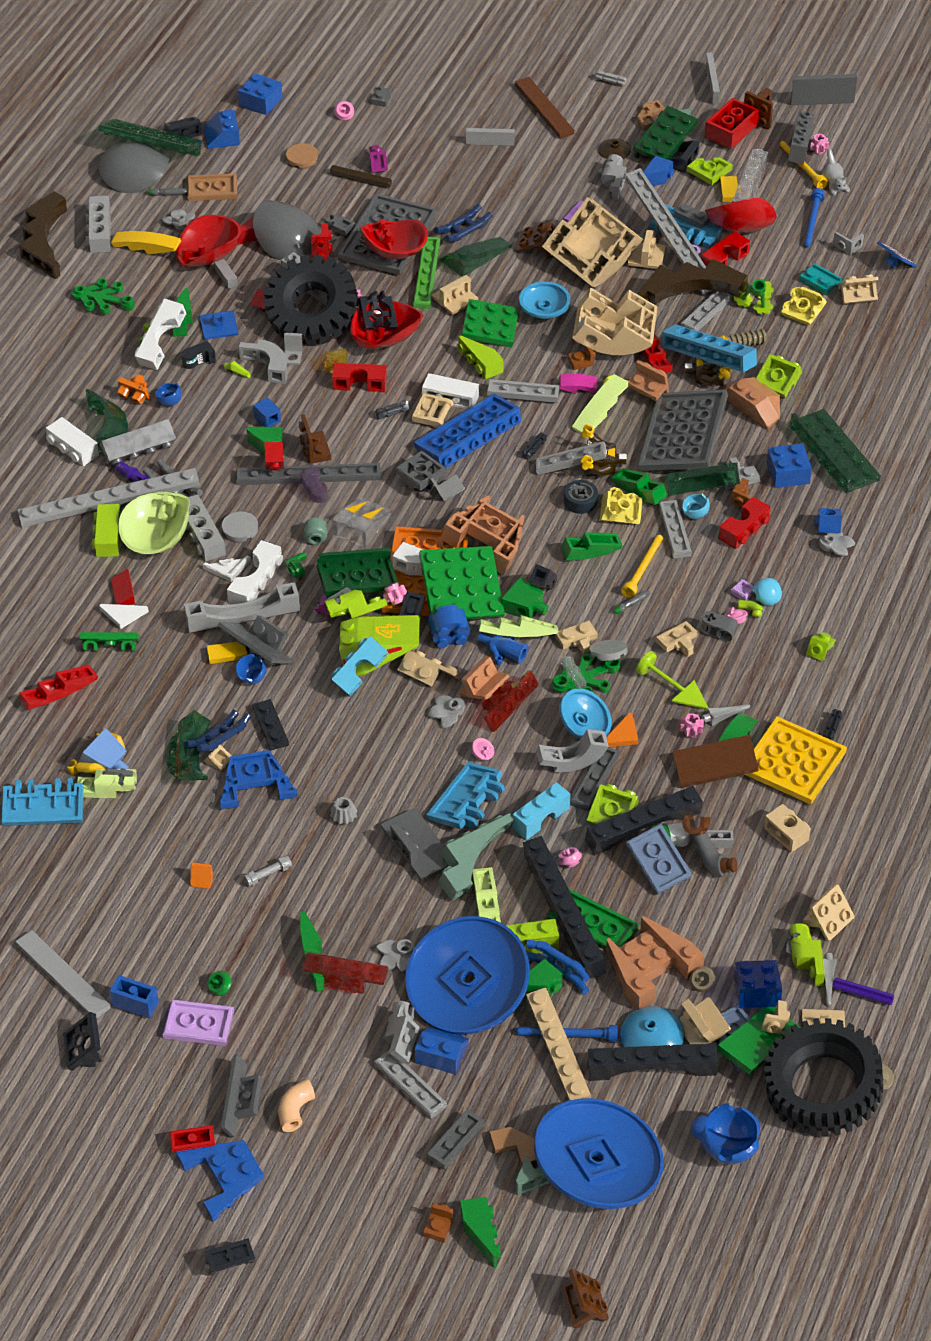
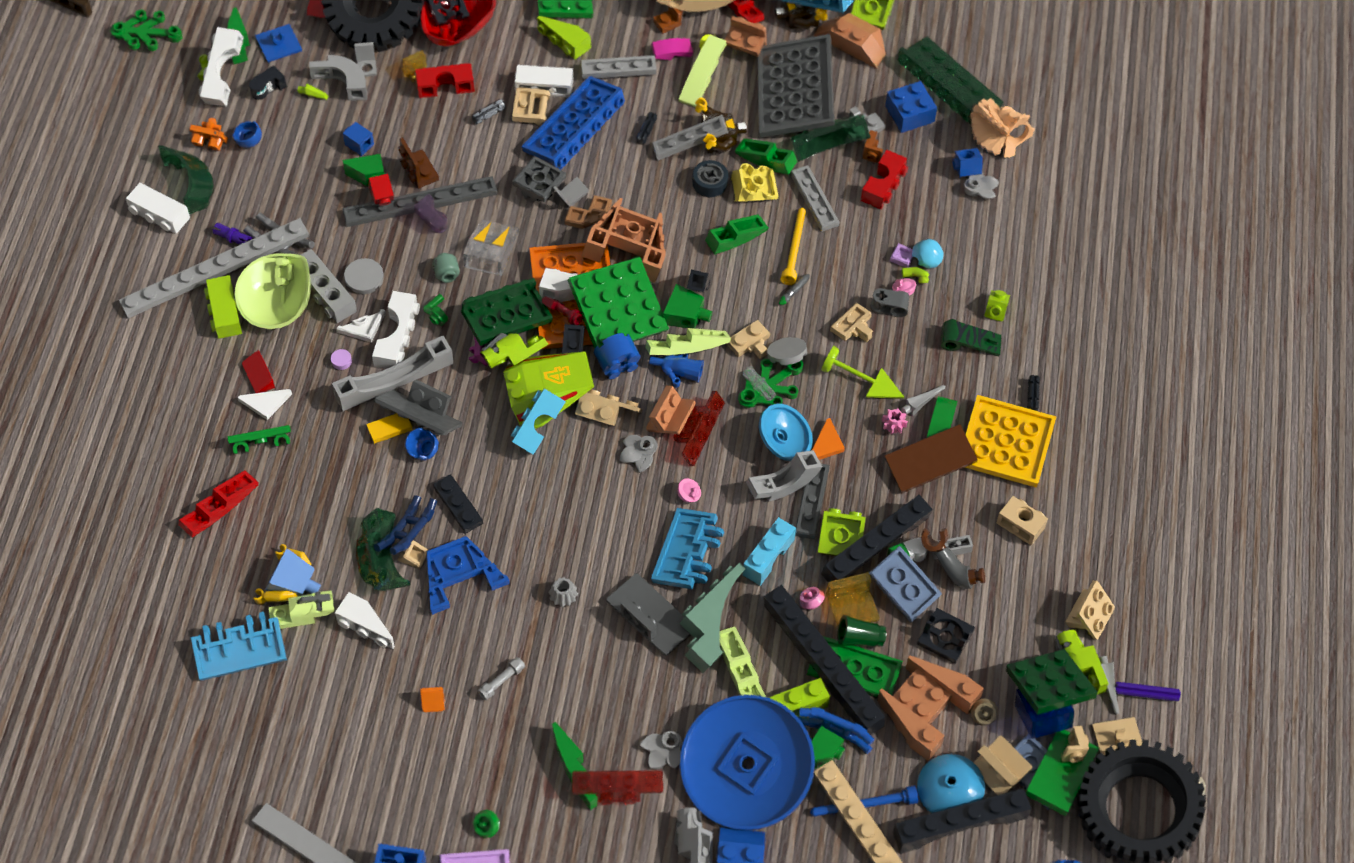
camera: 15 degrees left, 10 degrees up
flat silver brick [100,419,176,465] -> none
bright pink gear [383,582,407,605] -> none
medium azure hair [682,493,710,519] -> none
none -> lavender tile [331,349,352,370]
none -> white slope [335,592,395,649]
none -> dark red hinge [542,296,583,325]
none -> medium nougat tile [564,195,612,229]
none -> clear yellow bracket [826,572,880,626]
none -> dark green plant [837,615,887,647]
none -> black piece [917,608,975,664]
none -> dark green door [941,319,1001,357]
none -> light nougat piece [970,98,1035,158]
none -> dark green plate [1006,649,1097,715]

